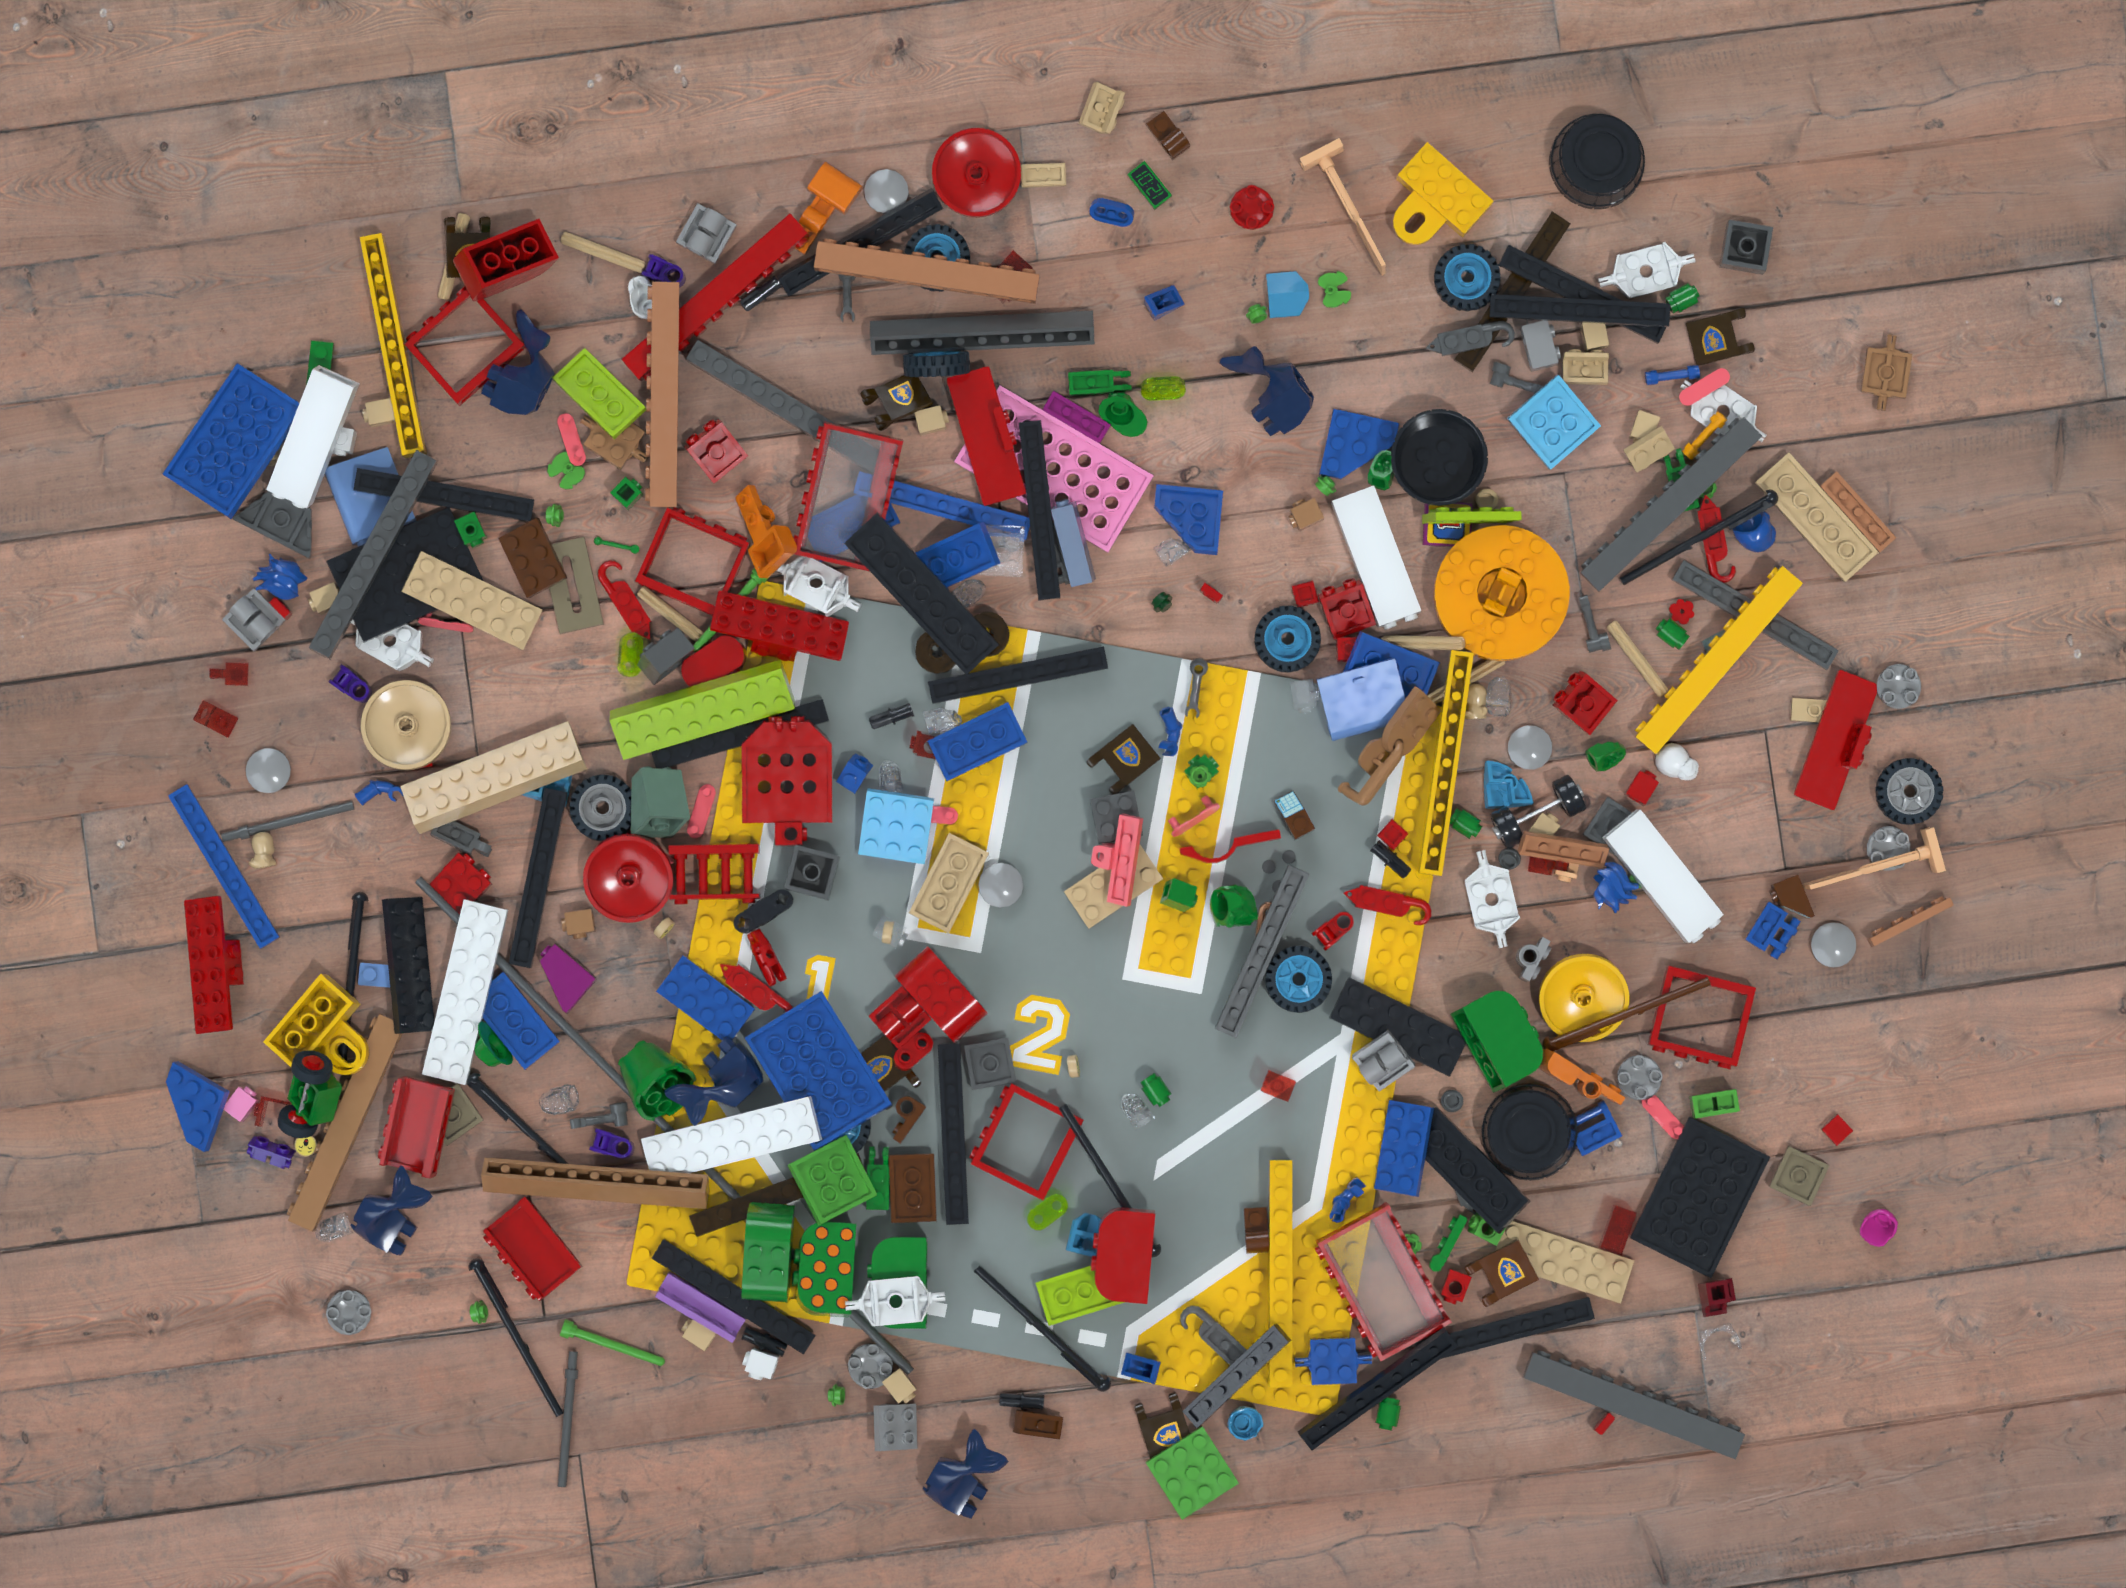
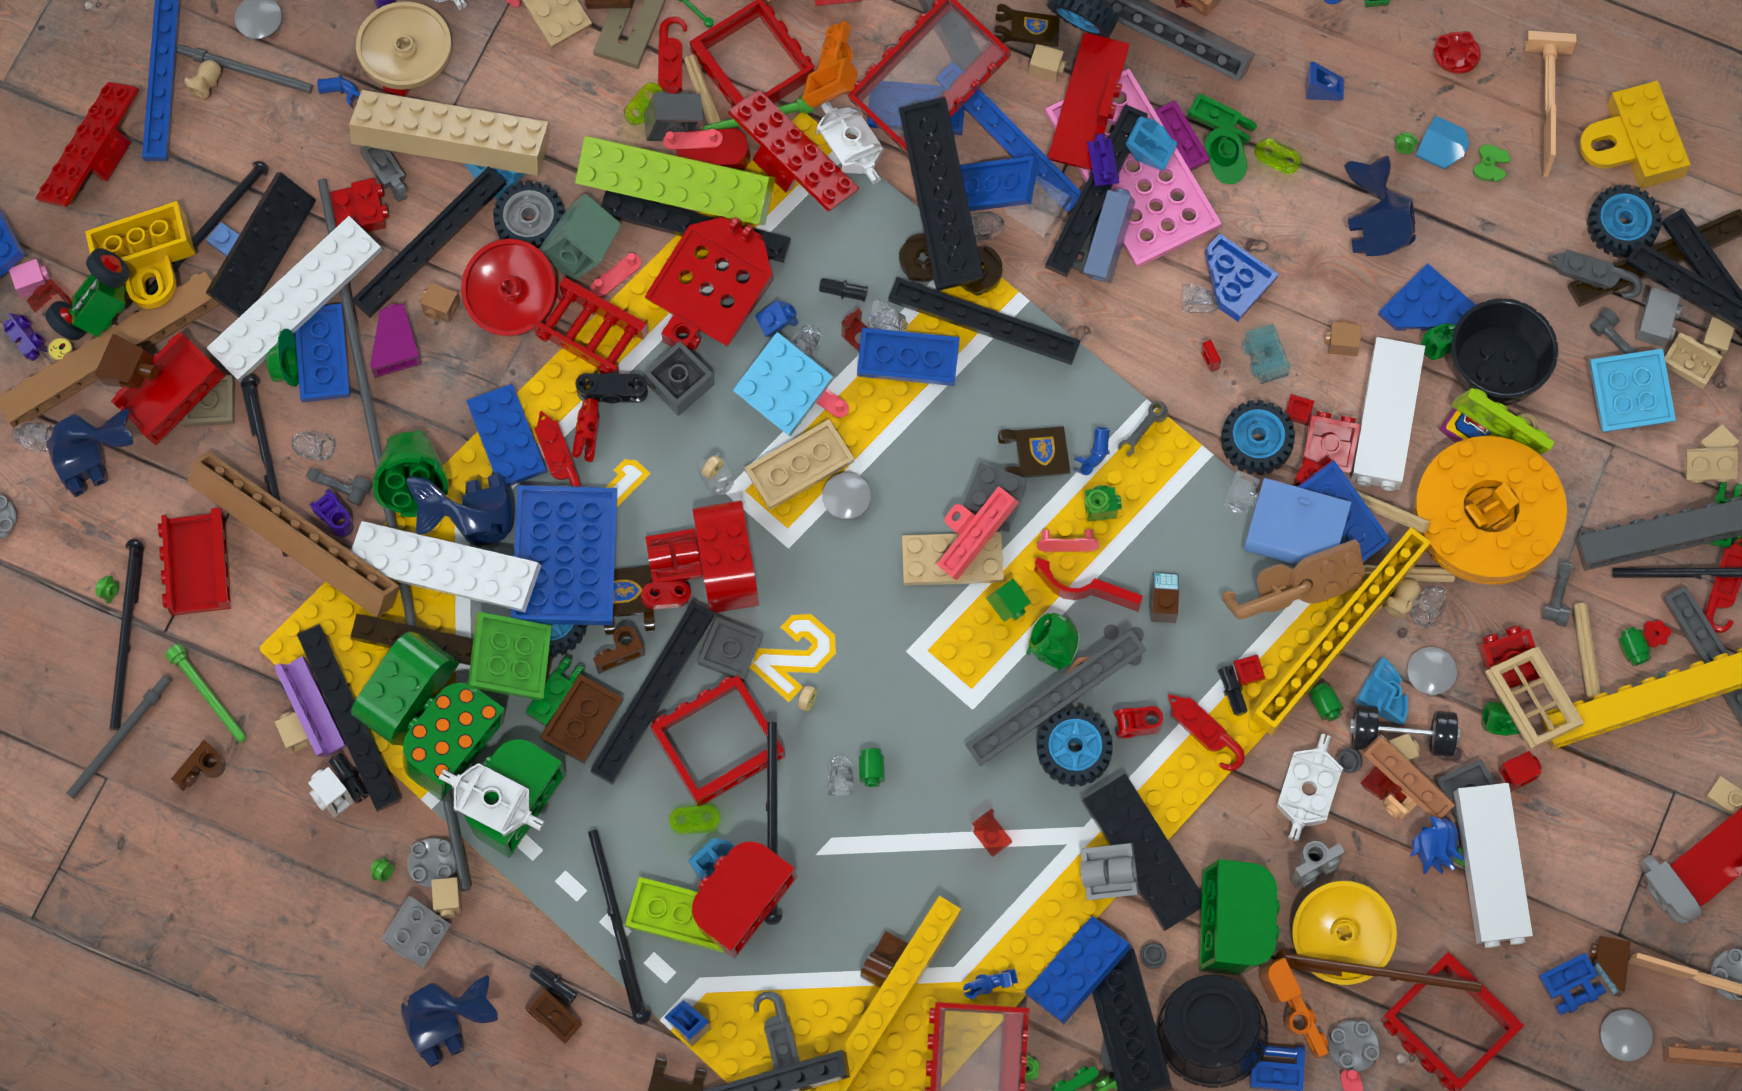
camera: 30 degrees right, 15 degrees down
tan tile [654,917,675,939] -> none
dark green plate [1151,592,1173,613] -> none
bright green plate [1315,475,1337,496] -> none
white hair [1655,743,1699,780] -> none
none -> reddish brown torso [94,334,158,389]
none -> reddish brown plate [171,740,226,791]
none -> coral piece [663,129,723,150]
none -> dark purple hinge [1088,134,1119,187]
none -> dark azure slope [1126,117,1177,171]
none -> clear light blue brick [1242,324,1290,384]
none -> tan piece [1485,647,1584,750]
none -> light grey piece [1639,855,1702,924]

